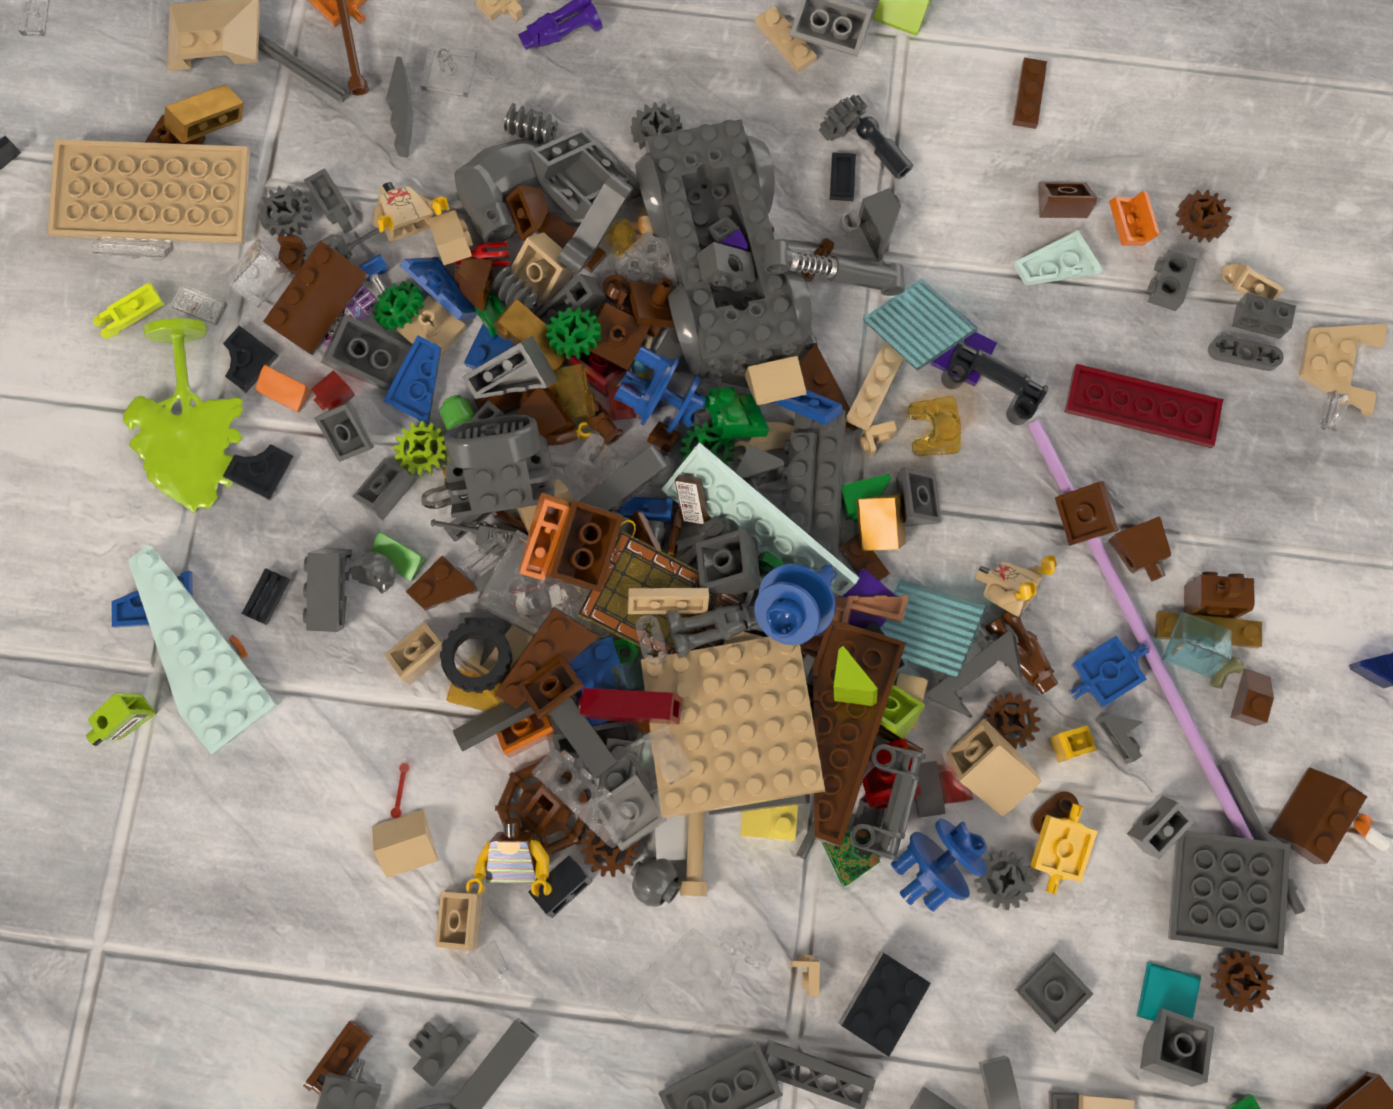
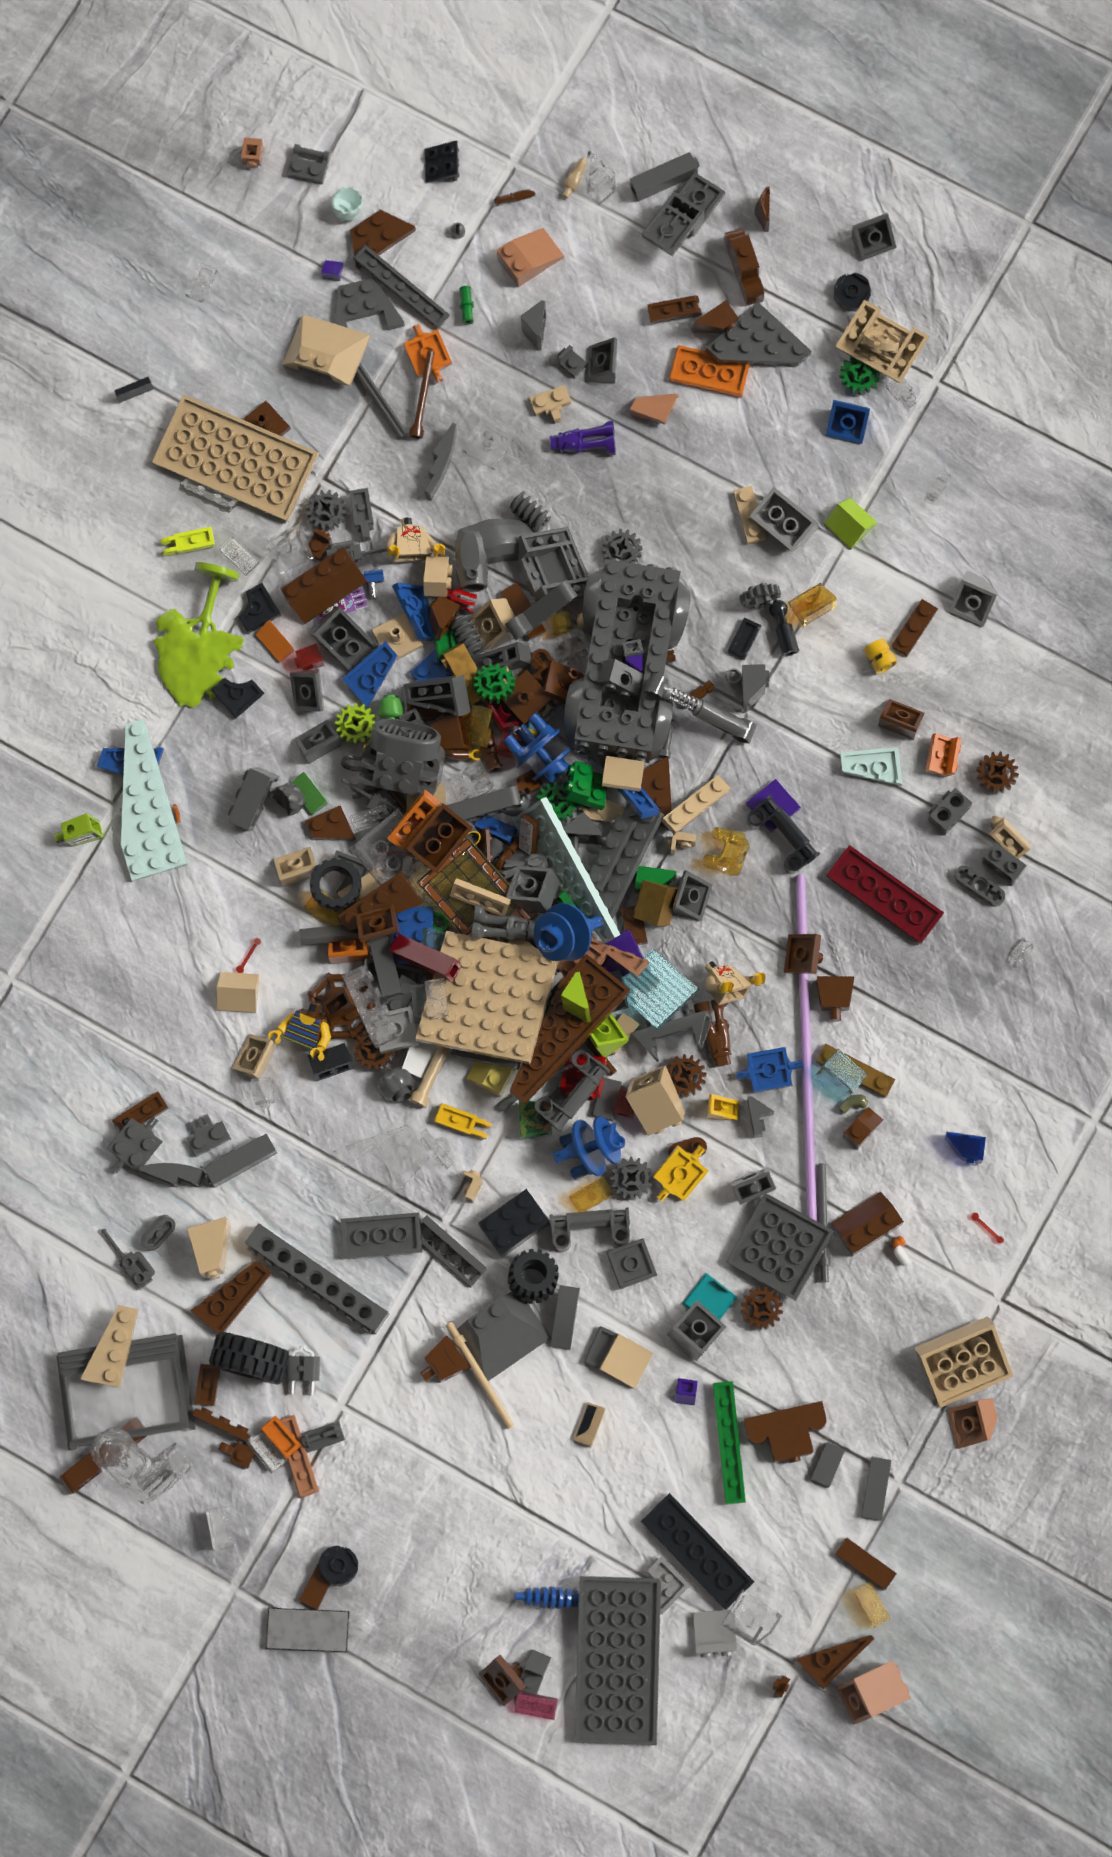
camera: 30 degrees right, 0 degrees up
pearl gold brick [164,85,244,143] -> none
black tile [241,568,290,626] -> none
green gear [372,281,425,331] -> none
reddish brown slope [505,185,549,241] -> none
clear beam [636,615,668,666] -> none
clear light blue piece [863,279,977,371] -> none
reddish brown hinge [1184,572,1255,619] -> none
tan wing [1299,324,1388,416] -> none
none -> yellow hinge [434,1103,492,1139]
none -> black tyre [507,1249,559,1304]
none -> dark grey piece [549,1208,630,1252]
none -> clear yellow slope [569,1177,614,1212]
none -> clear yellow slope [788,583,837,627]
none -> yellow wheel [863,638,898,674]
none -> light grey slope [949,571,998,627]

